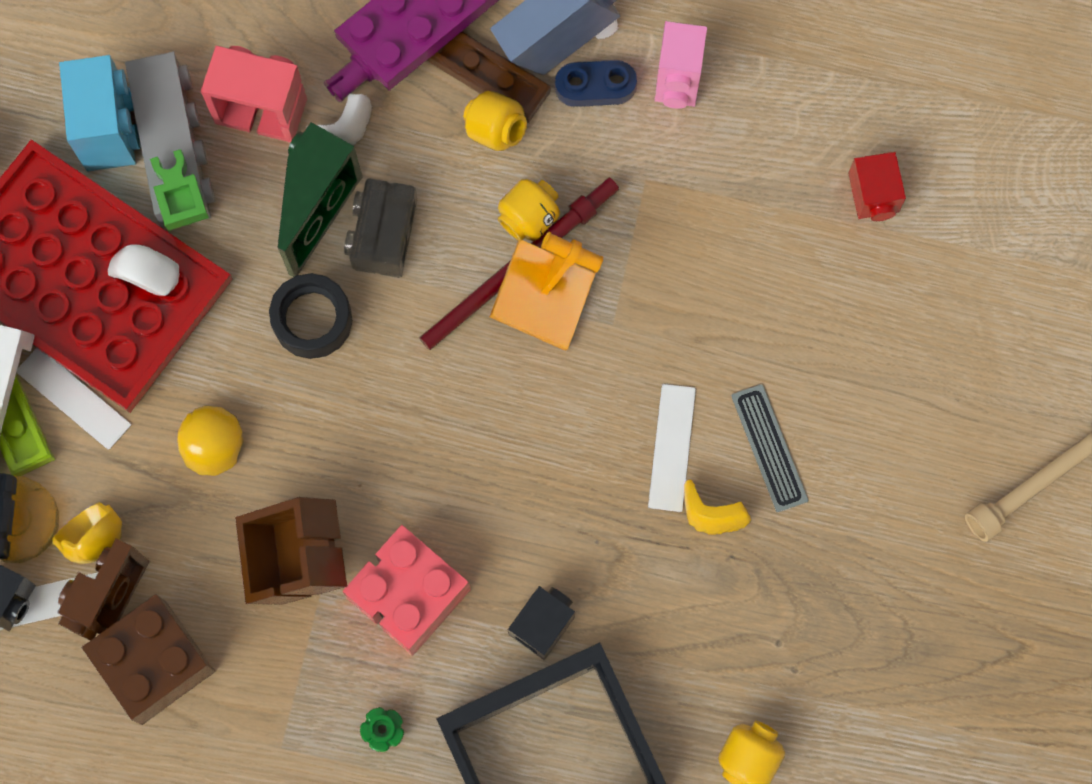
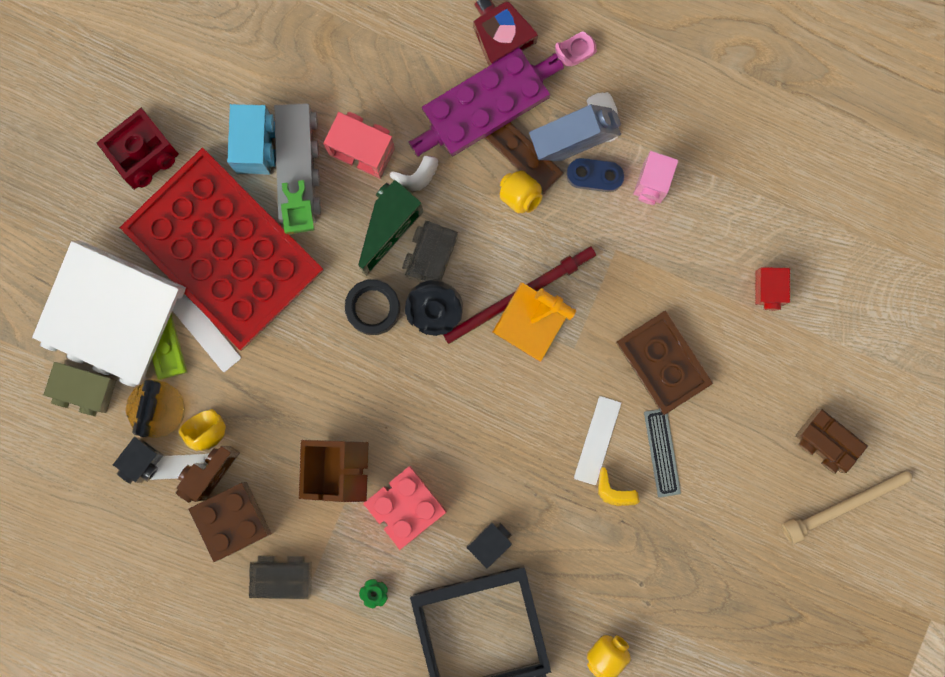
camera: 10 degrees right, 10 degrees up
white hair [108,244,180,296] -> none
yellow hair [177,405,243,476] -> none
yellow head [497,179,560,241] -> none
none -> clear smoke brick [249,555,312,599]
none -> black tile [405,280,463,336]
none -> reddish brown plate [616,311,713,415]
none -> reddish brown brick [795,409,868,474]

